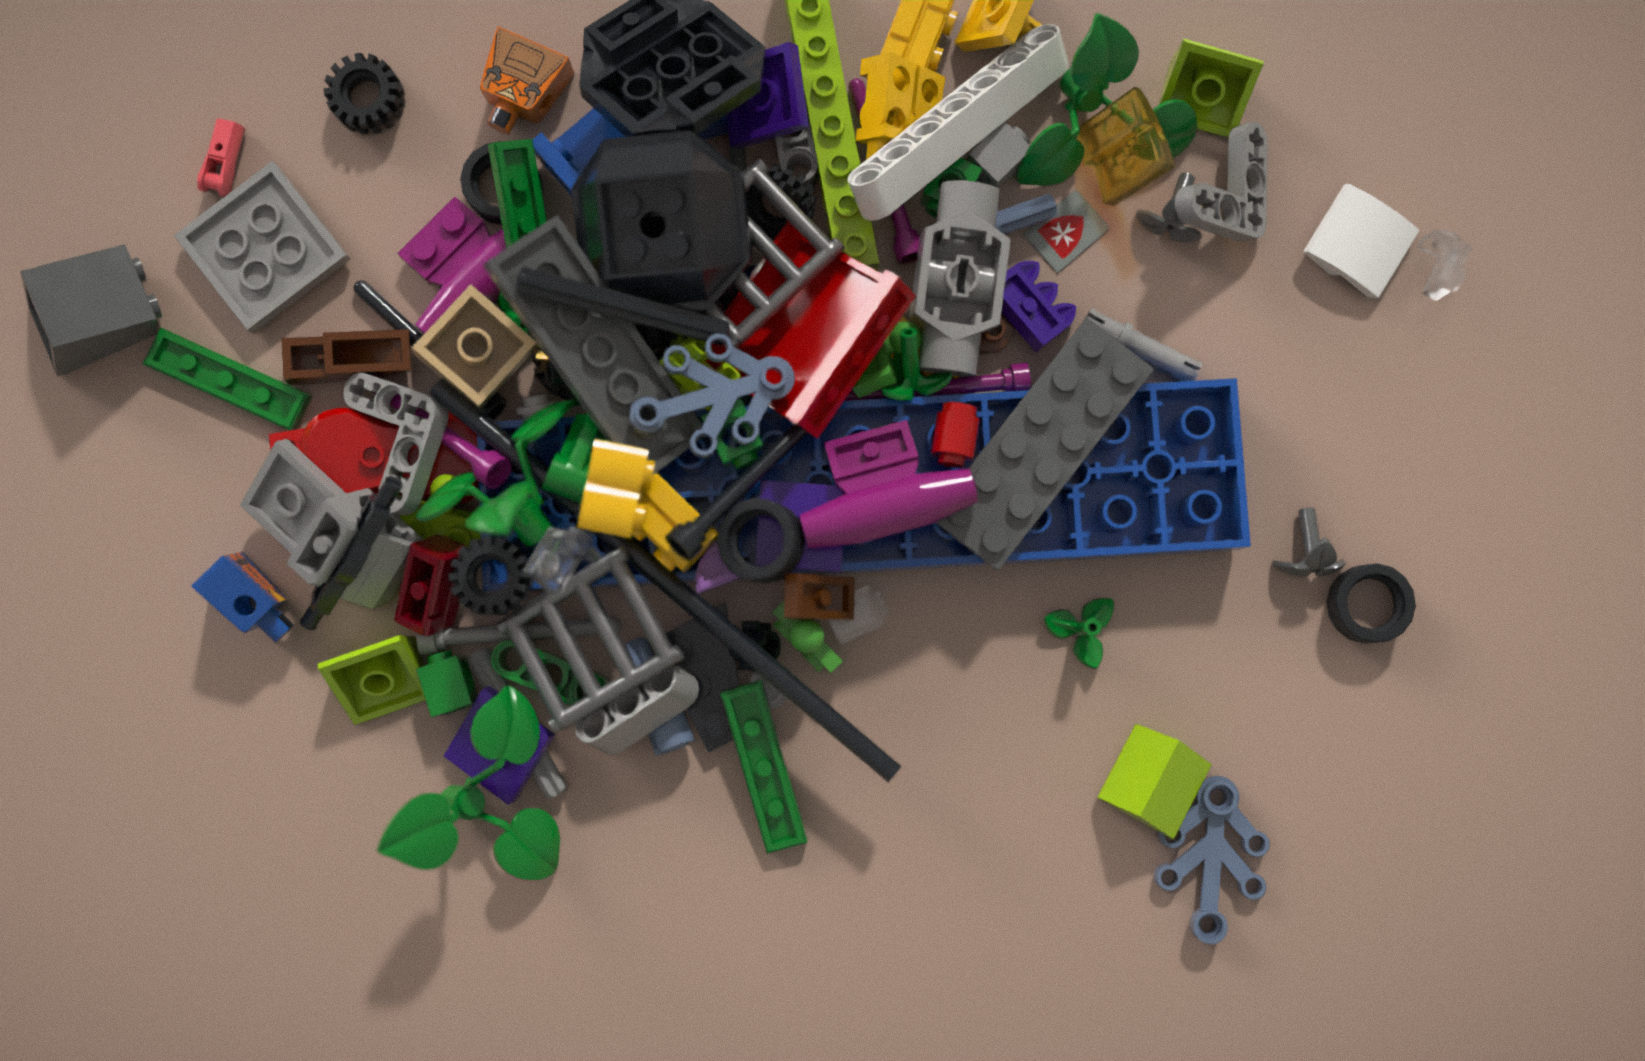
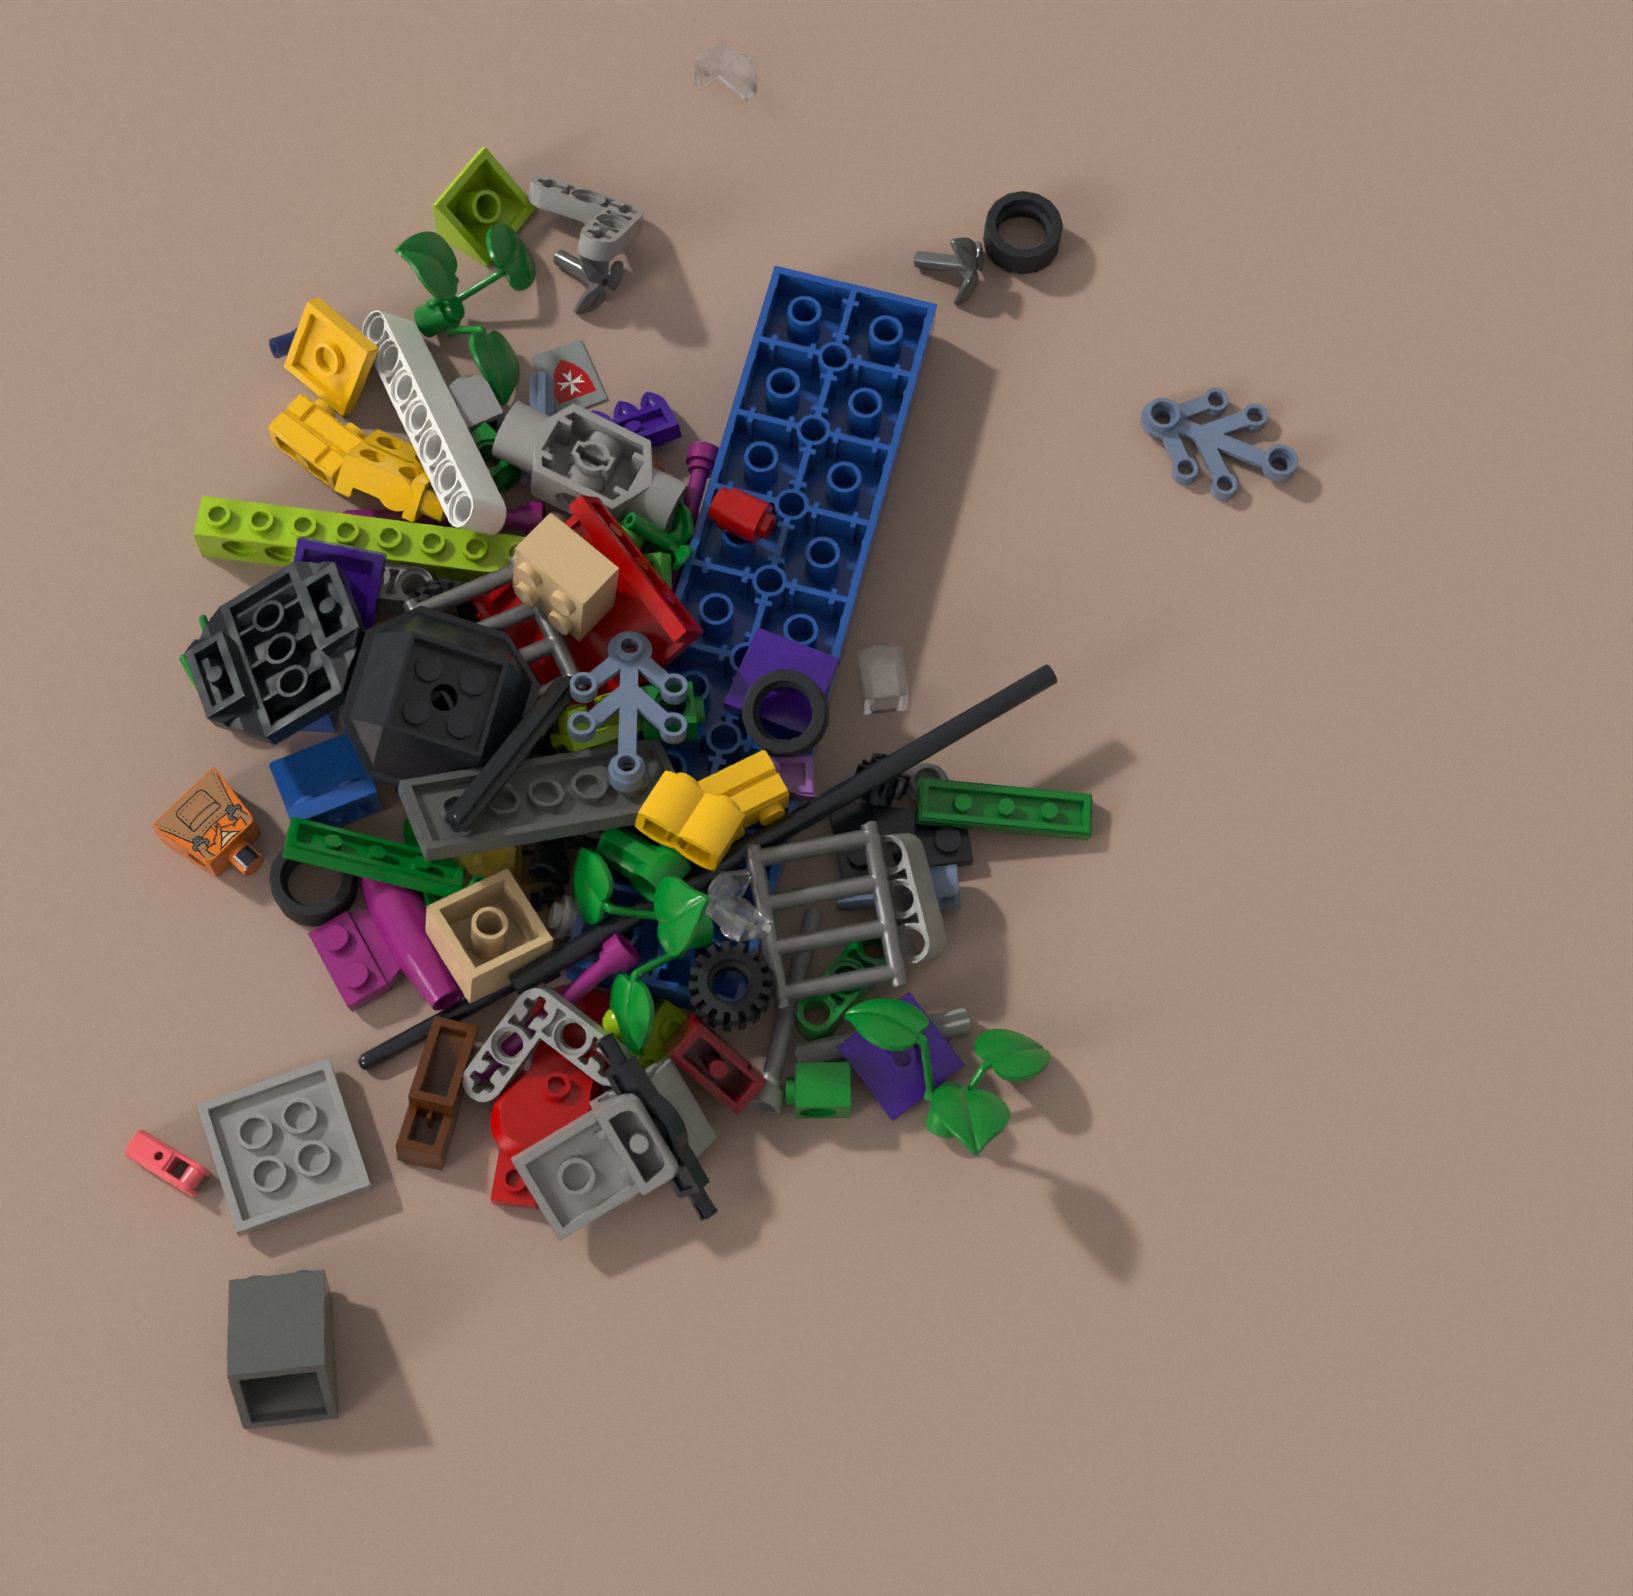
camera: 75 degrees left, 15 degrees down
green tile [143,327,313,431] -> none
blue torso [191,552,294,643] -> none
lime slope [318,635,426,725] -> none
black tyre [323,53,406,135] -> none
black piece [665,424,808,561] -> none
bright green plate [772,601,843,673] -> none
reddish brown slope [784,573,855,620] -> none
magenta plate [799,420,978,549] -> none
dark grey plate [934,317,1154,571] -> none
green plant [1044,598,1114,669] -> none
clear yellow slope [1077,87,1175,206] -> none
light grey pin [1084,308,1202,381] -> none
lime slope [1097,724,1212,839] -> none
white slope [1303,184,1420,298] -> none
none -> tan brick [512,513,619,642]

